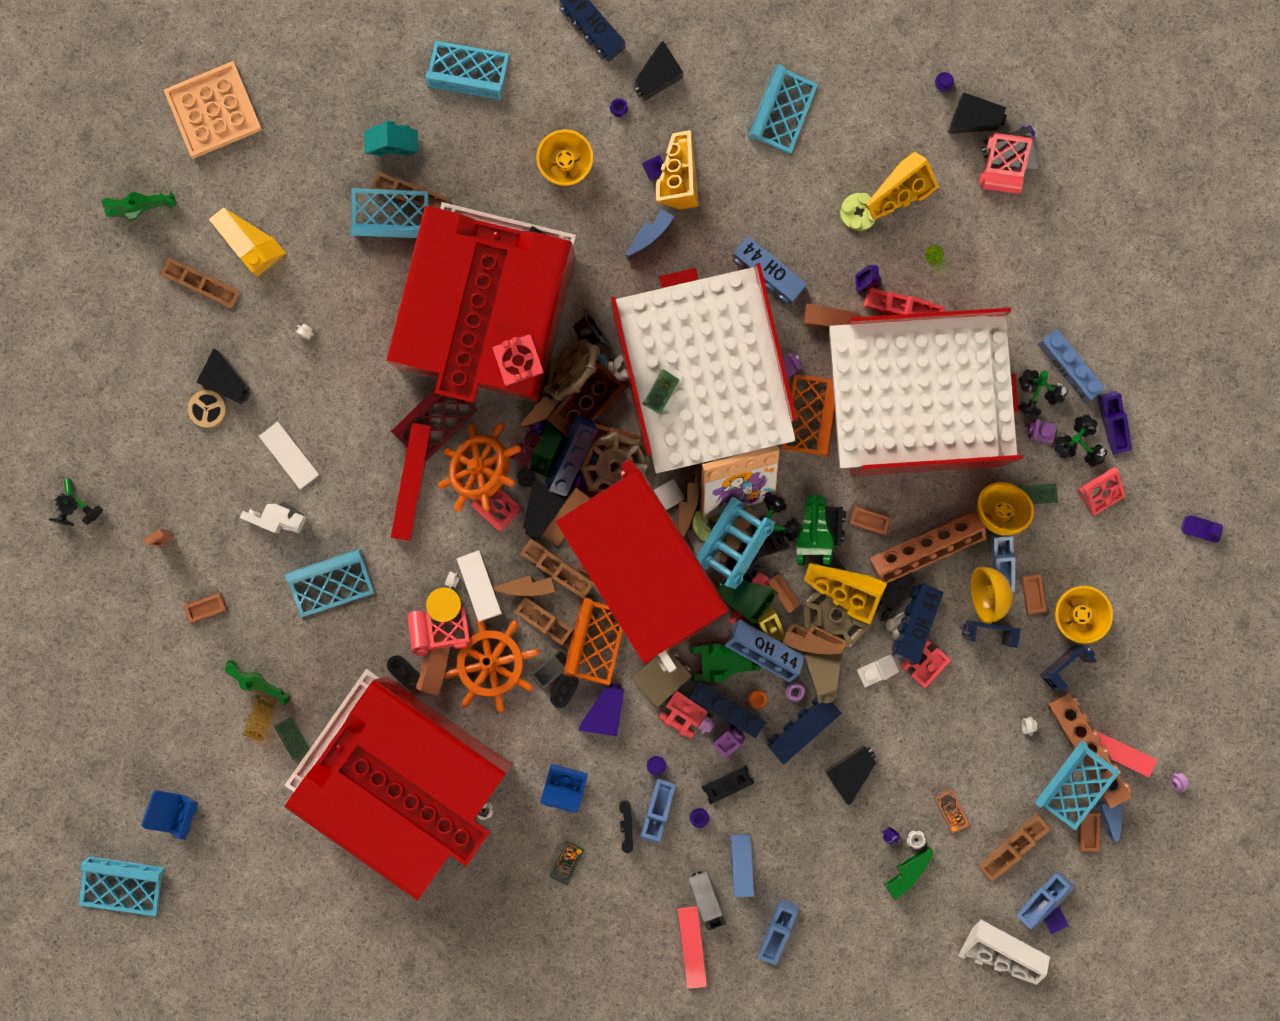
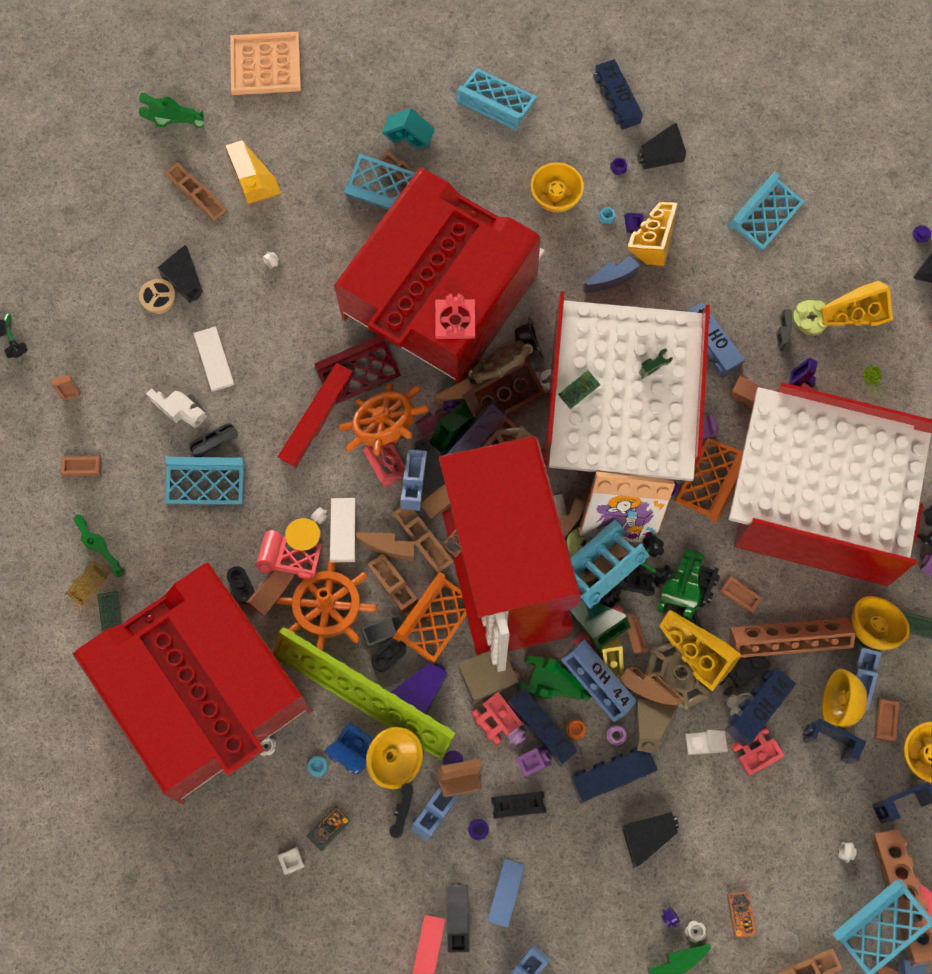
camera: 20 degrees right, 15 degrees down
none -> black plate [189,423,238,457]
none -> lime plate [273,627,456,760]
none -> white tile [278,847,305,875]
none -> medium azure tile [307,756,328,777]
none -> yellow dish [366,727,423,789]
none -> medium blue slope [401,449,427,511]
none -> medium nougat panel [437,759,482,797]
none -> medium azure plate [598,207,616,224]
none -> dark green plate [638,348,673,379]
none -> dark grey slope [776,309,792,351]

